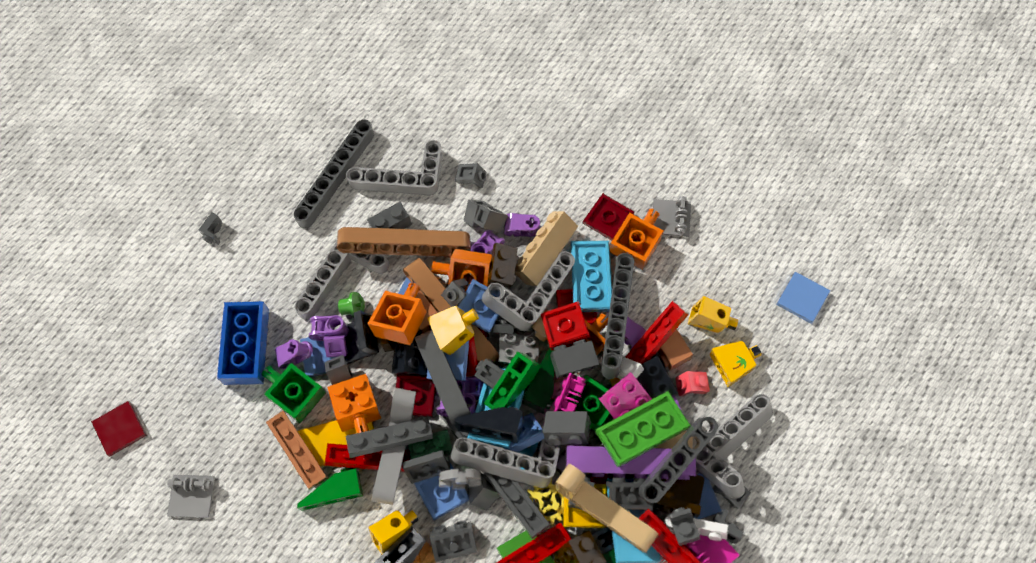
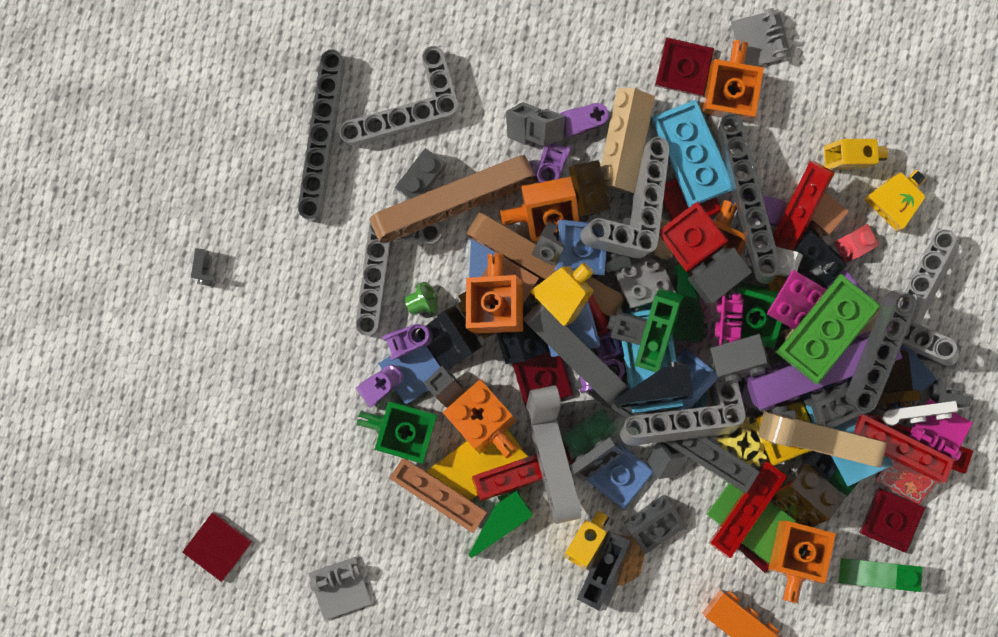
camera: 25 degrees left, 20 degrees up
blue brick [217,301,269,385] -> none
medium lavender plate [324,335,347,358] -> none
dark grey plate [346,417,433,458] -> none
light grey plate [439,469,481,490] -> none
dark grey bracket [455,163,487,188] -> none
dark grey bracket [669,508,700,546] -> none
medium blue tile [776,272,830,324] -> none

